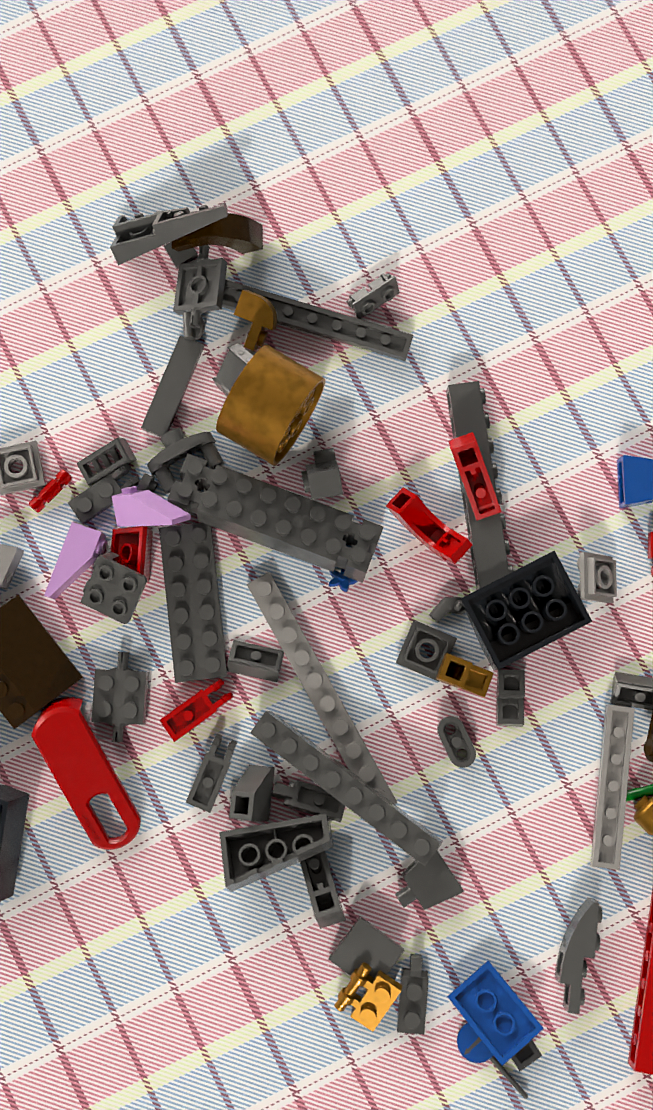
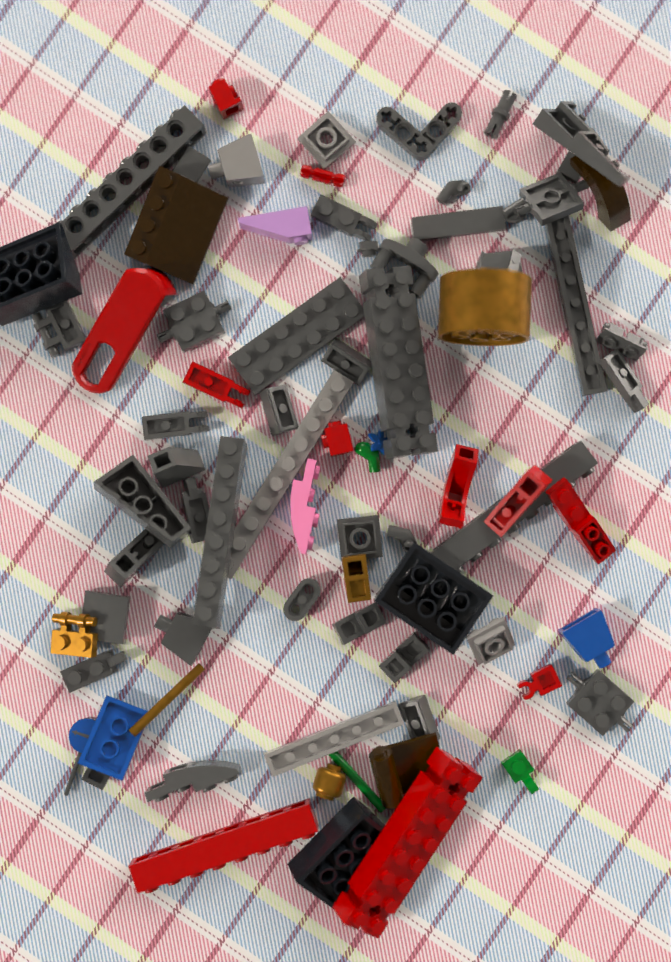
camera: 60 degrees right, 5 degrees up
dark grey slope [76,437,137,486] -> none
dark grey bracket [80,551,147,624] -> none
red slope [111,526,153,583] -> none
lavender slope [112,486,191,527] -> none
pearl gold brick [233,290,277,351] -> none
dark grey hinge [301,448,343,500] -> none
none -> dark grey plate [32,300,86,358]
none -> pearl gold bar [129,663,205,736]
none -> bright pink slope [290,458,320,554]
none -> dark grey slope [321,338,372,386]
none -> red brick [321,421,354,457]
none -> green arm [355,442,381,473]
none -> dark grey beam [376,102,462,161]
none -> dark grey slope [379,632,430,683]
none -> dark grey arm [436,180,471,205]
none -> dark grey pin [484,90,517,139]
none -> red slope [545,477,616,565]
none -> dark grey hinge [598,349,649,413]

